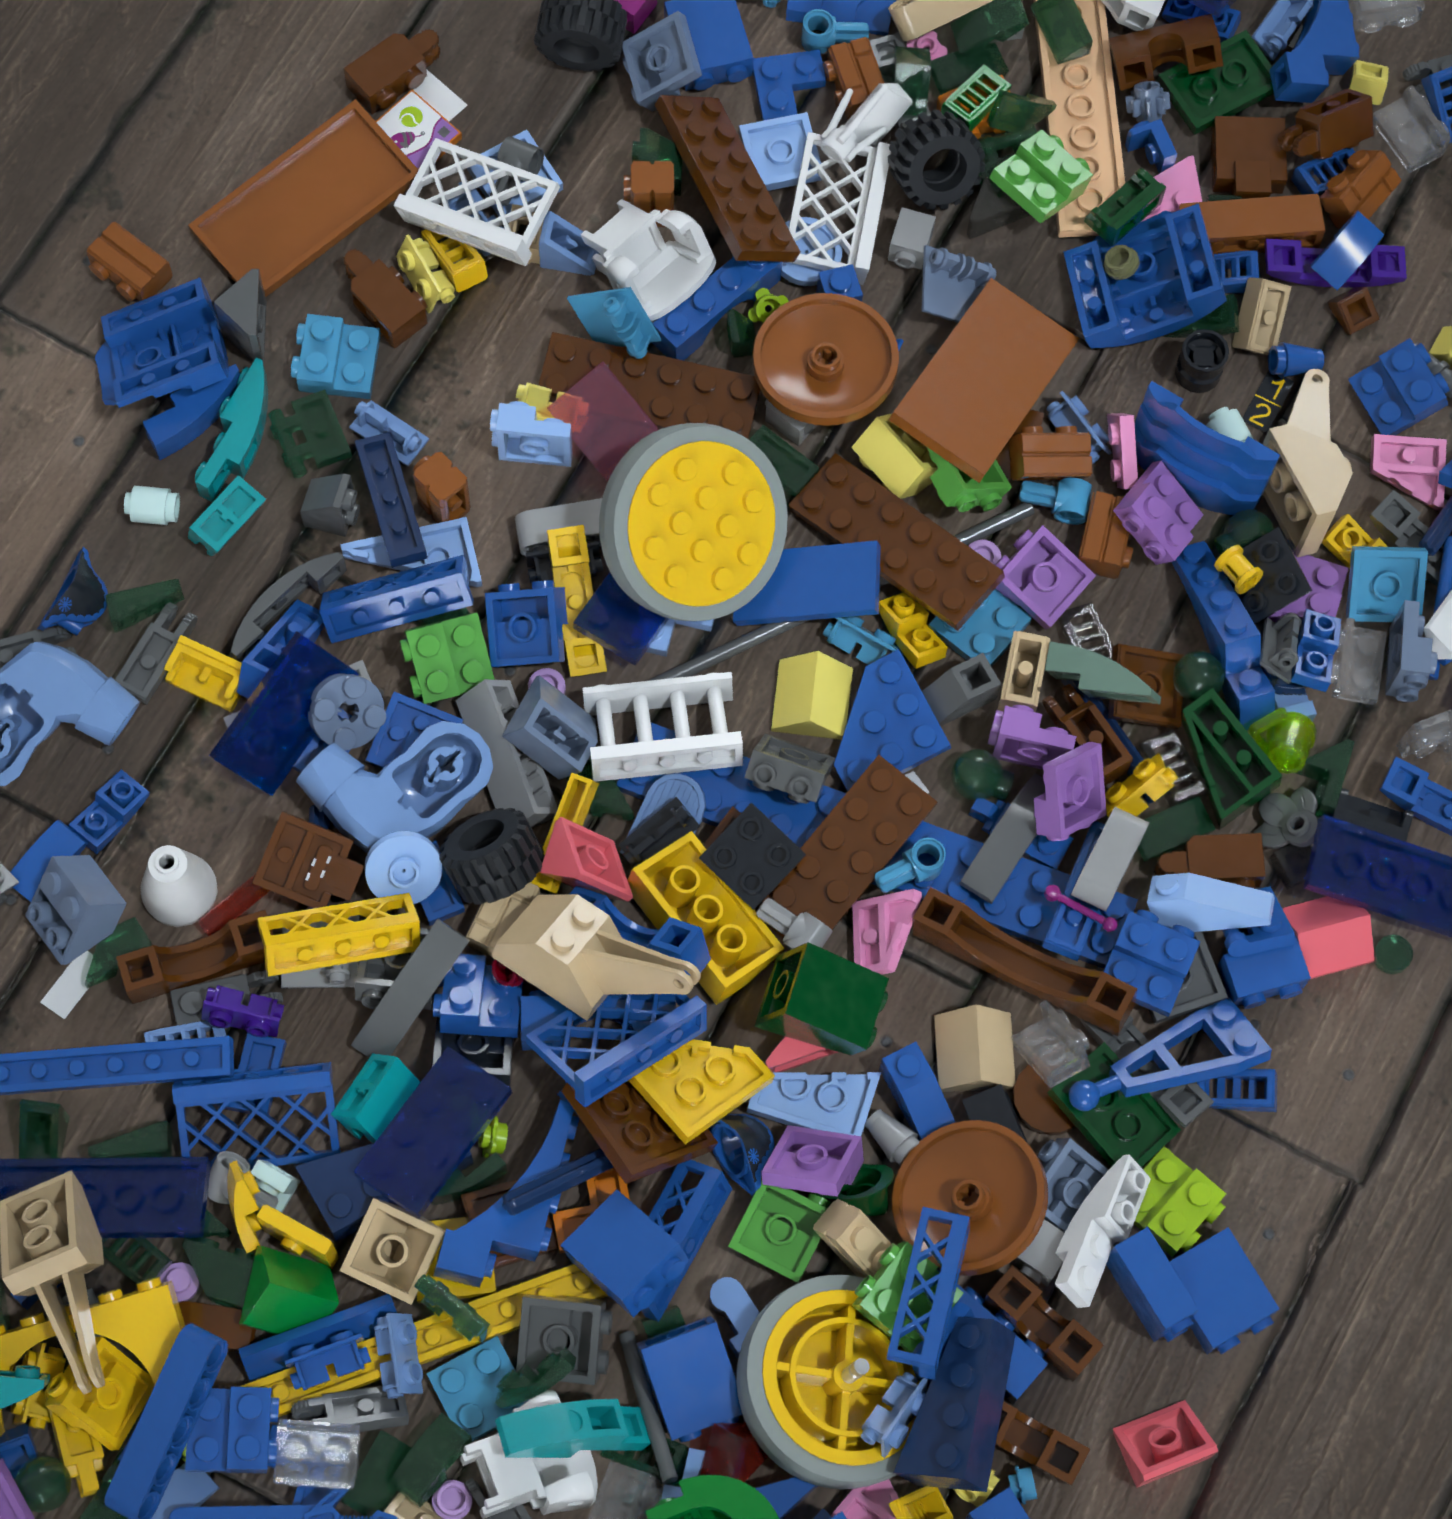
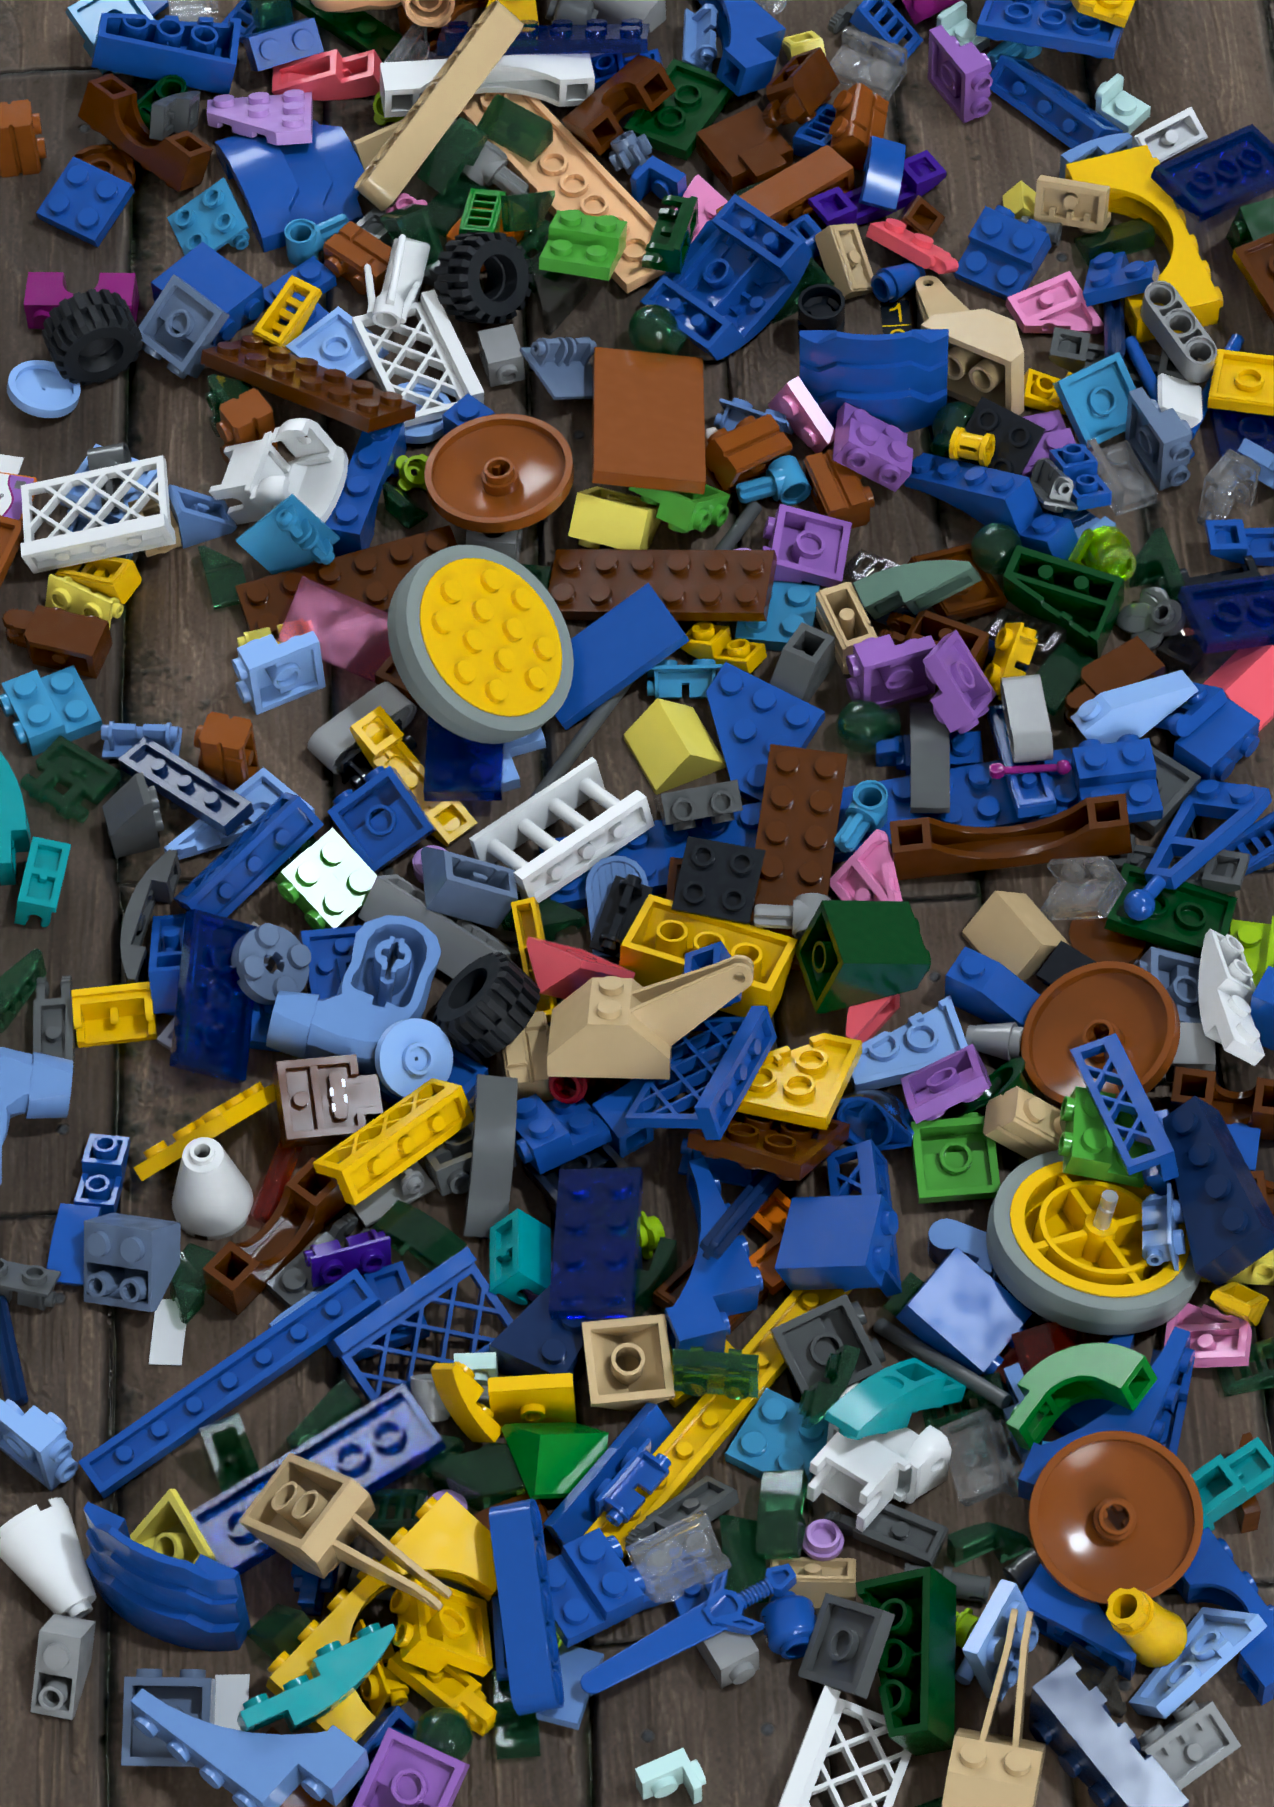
camera: 25 degrees left, 15 degrees down
medium blue hinge [374,1313,423,1399] -> none
olive plate [1104,245,1140,280] -> none
none -> light blue piece [7,360,81,418]
none -> yellow plate [134,1081,276,1181]
none -> clear green slope [198,545,246,610]
none -> yellow slope [252,275,322,347]
none -> clear green slope [372,1200,467,1271]
none -> light grey axle [461,139,529,202]
none -> clear green piece [628,304,688,355]
none -> coral hinge [866,218,959,274]

